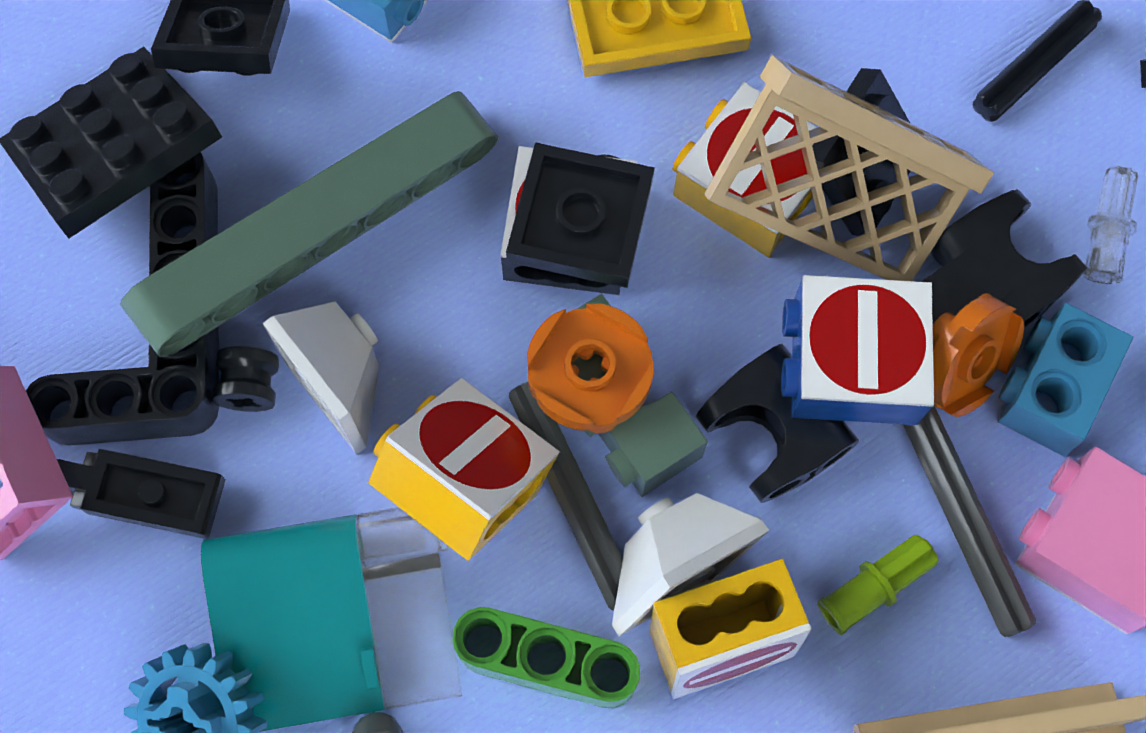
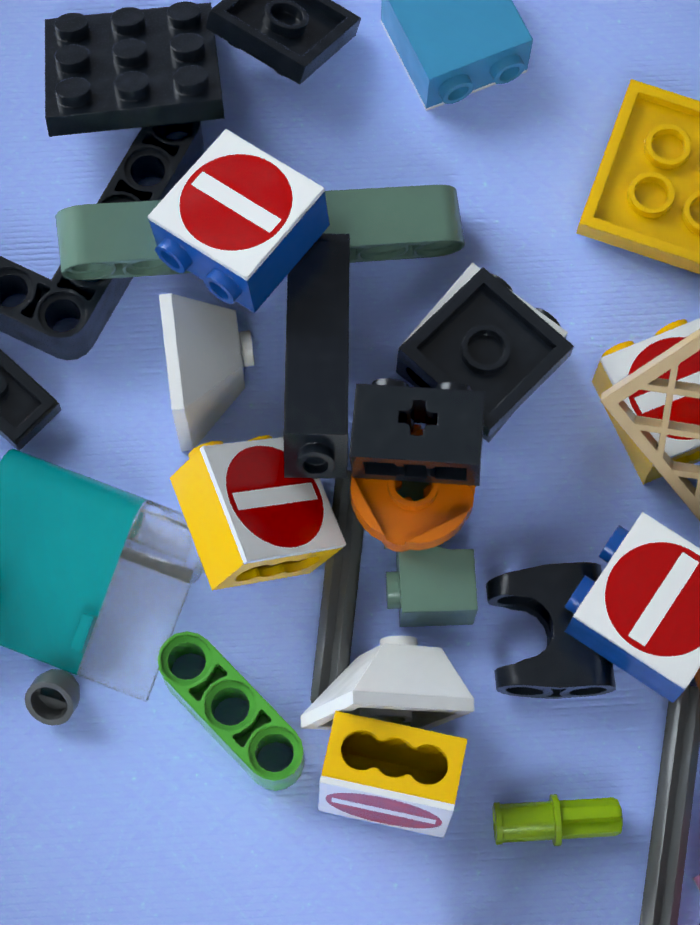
camera: 30 degrees right, 0 degrees up
black wheel [212,346,279,412] -> none
none -> piece [148,129,330,313]
none -> black slope [283,233,350,479]
none -> black brick [349,378,485,486]

